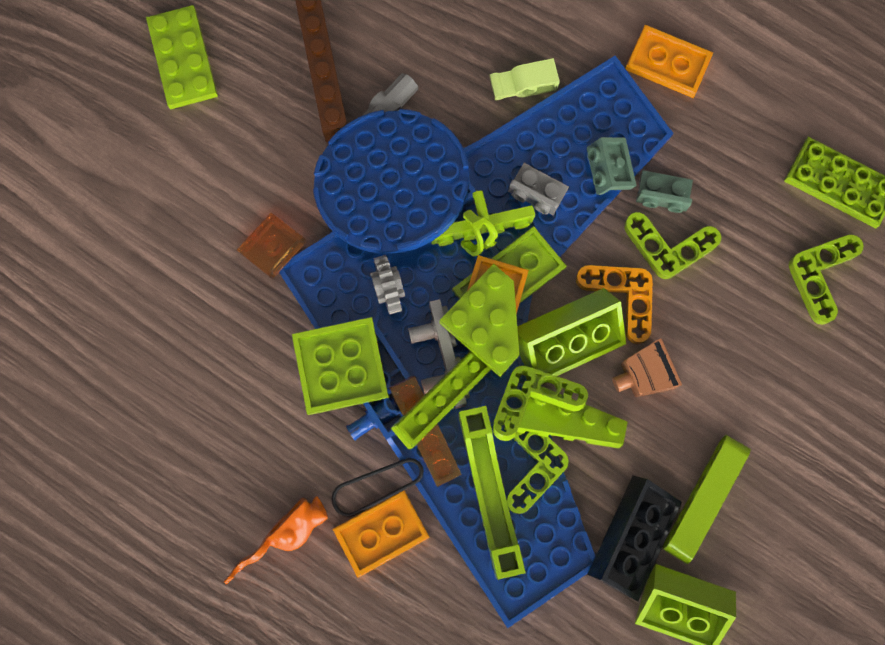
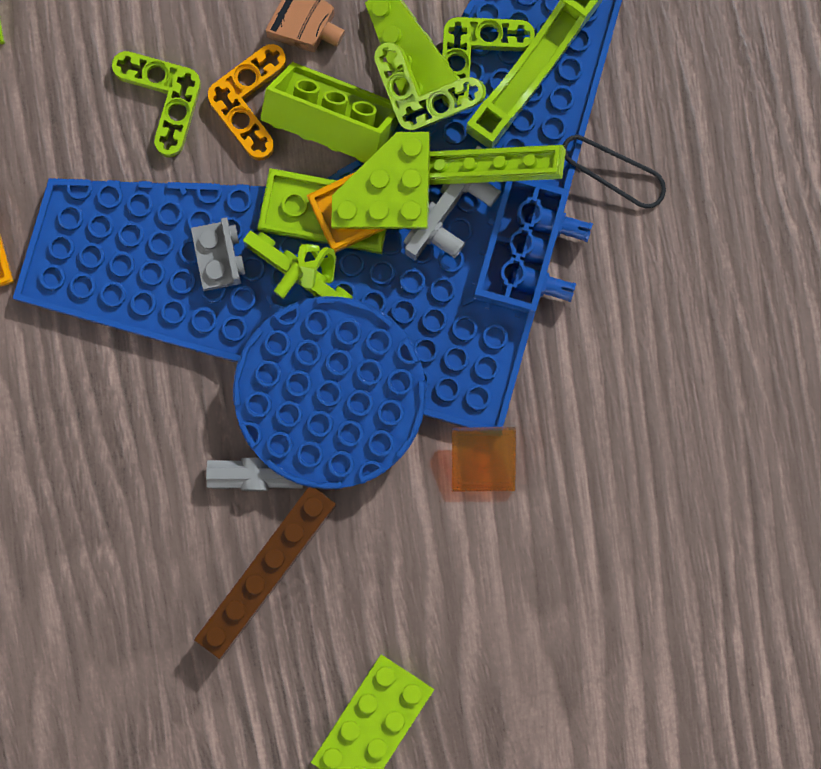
camera: 140 degrees left, 5 degrees up
orange animal [224,496,328,584] -> none
lime plate [292,317,389,415] -> none
light orange tile [332,490,430,578] -> none
light grey gear [370,255,405,315] -> none
clear orange plate [389,375,462,487] -> none
yellowish green piece [490,58,559,100] -> none
sand green bracket [587,137,637,195] -> none
sand green bracket [636,170,693,213] -> none

